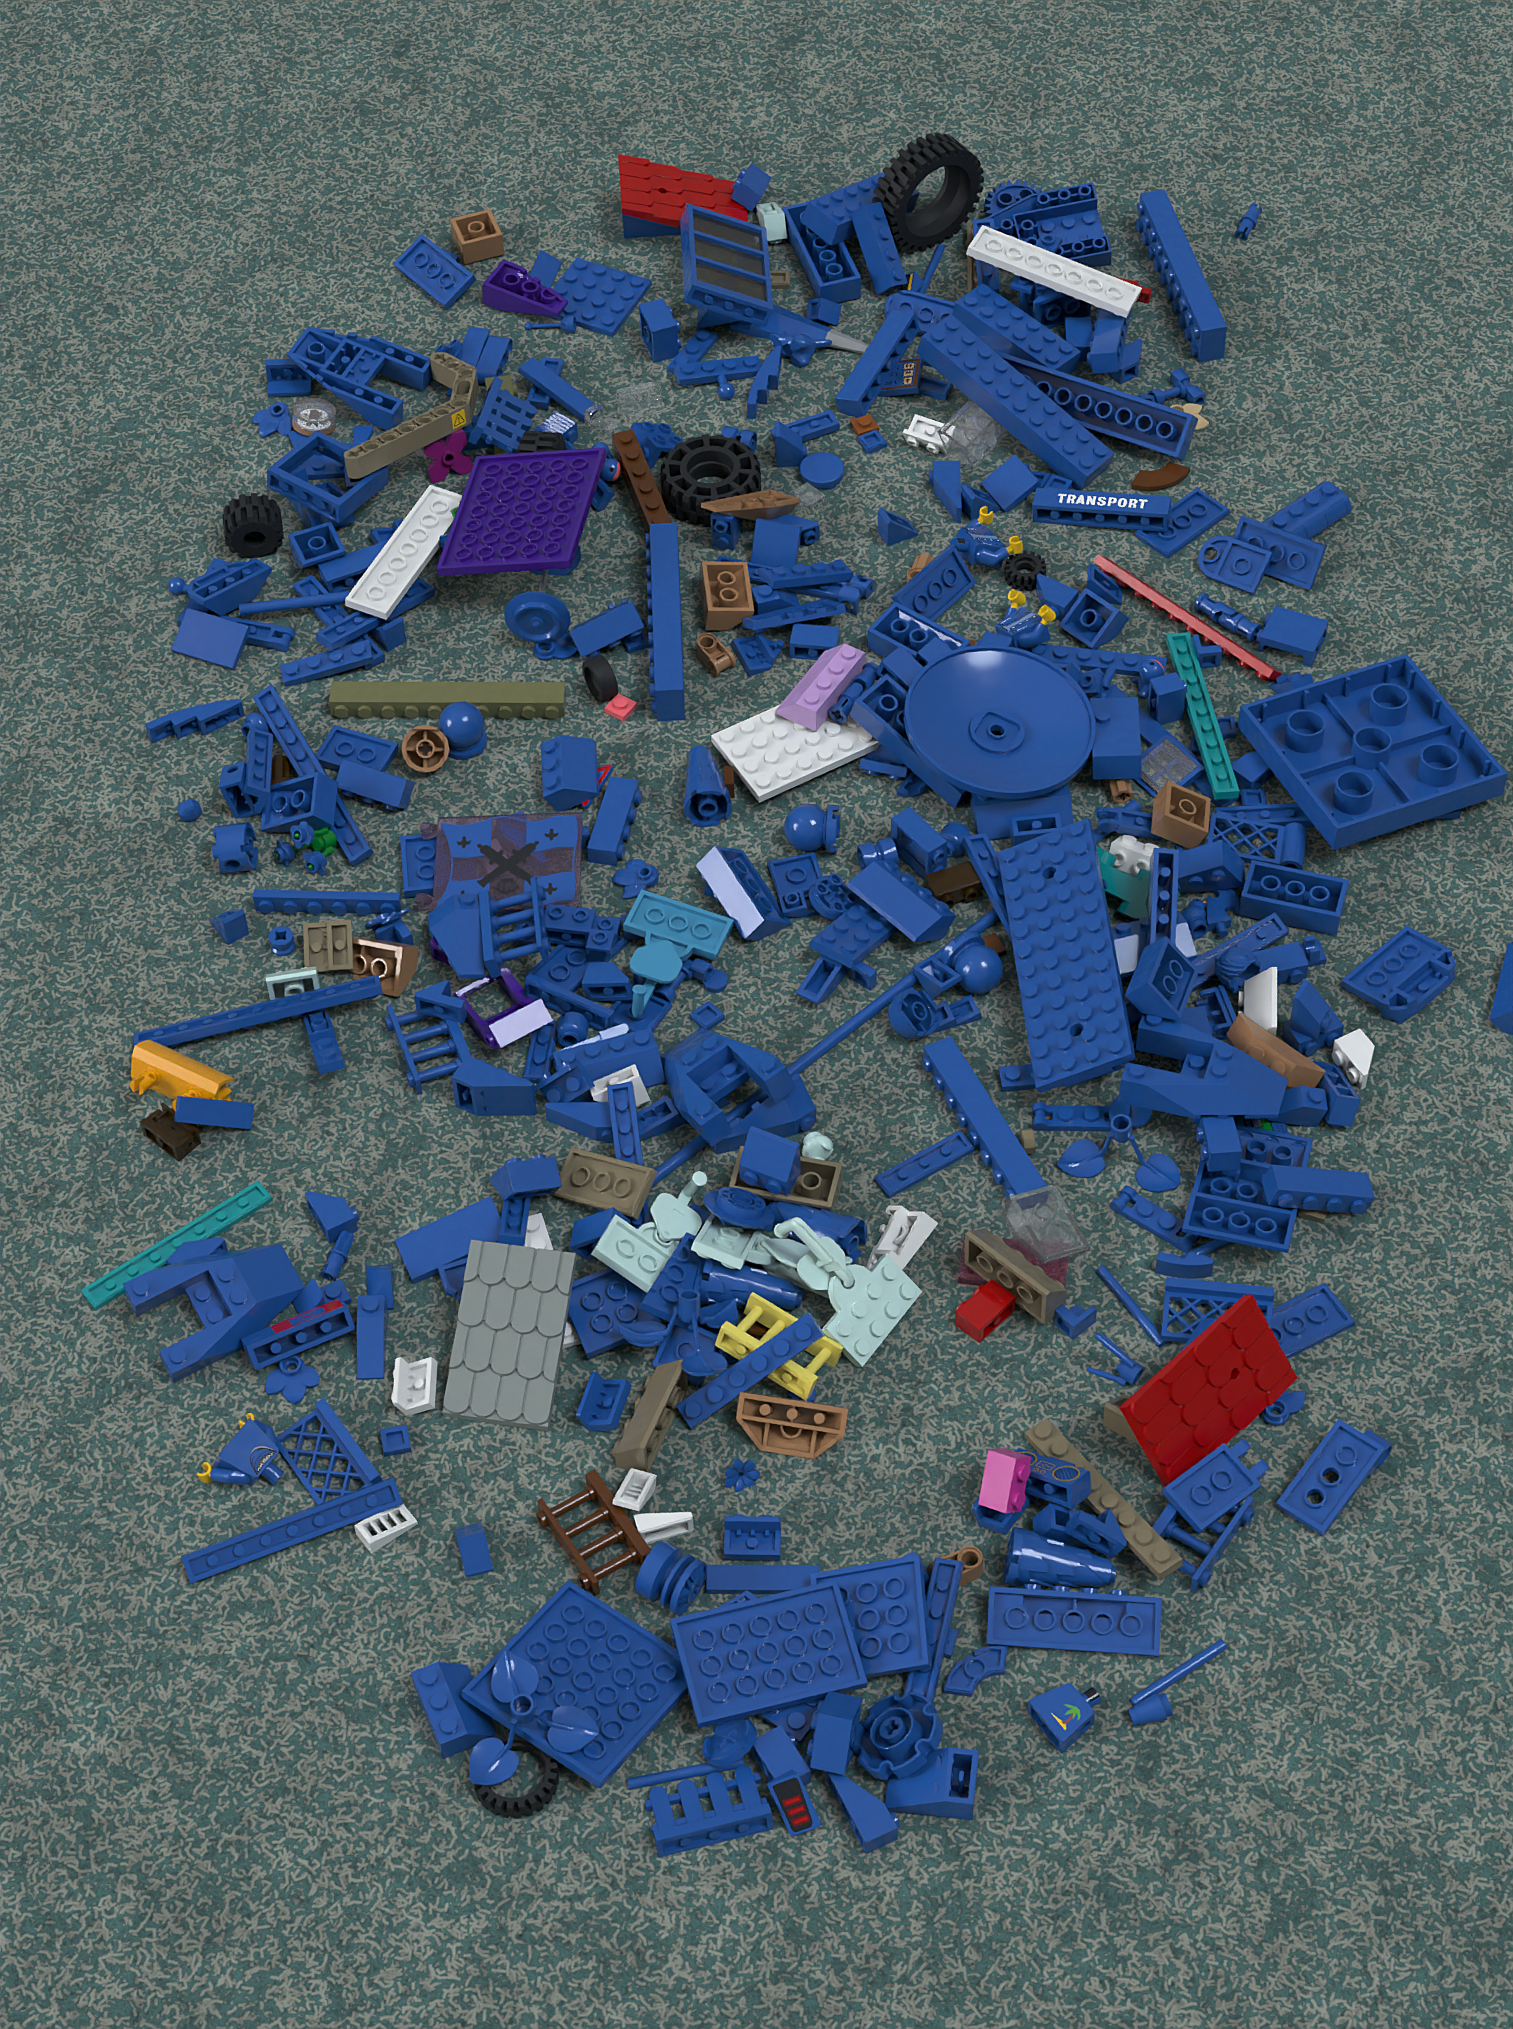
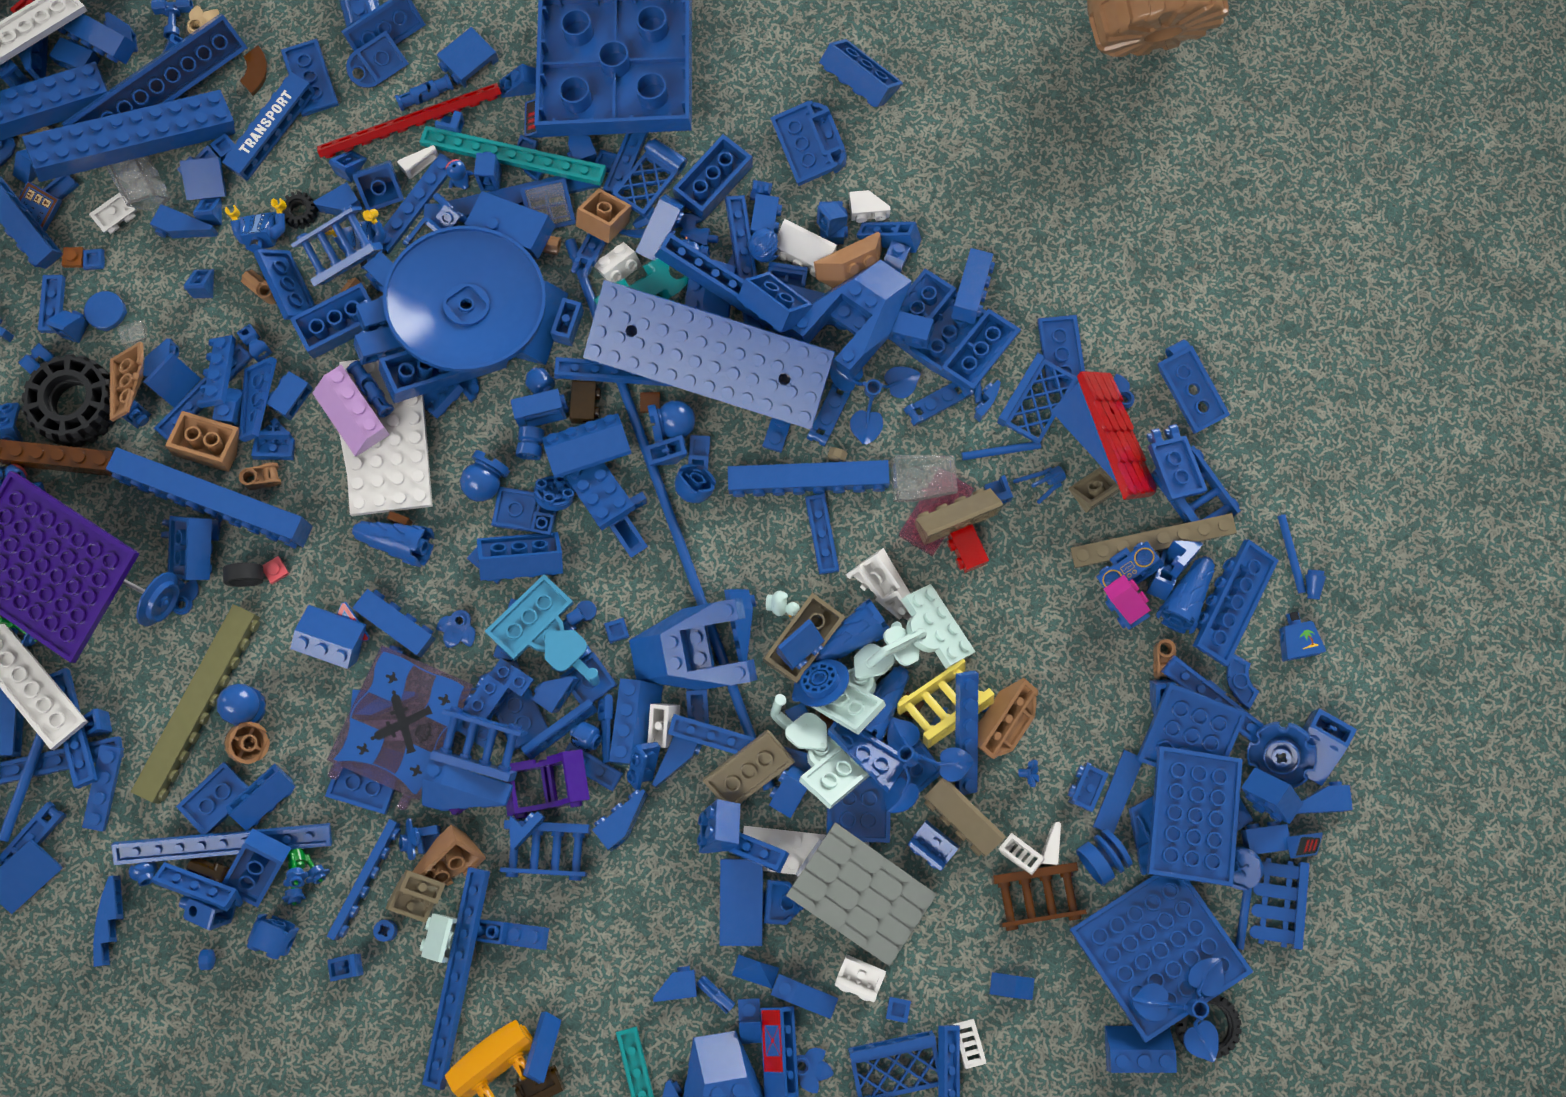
camera: 70 degrees left, 25 degrees up
none -> blue fence [291,205,384,286]
none -> white slope [397,145,439,179]

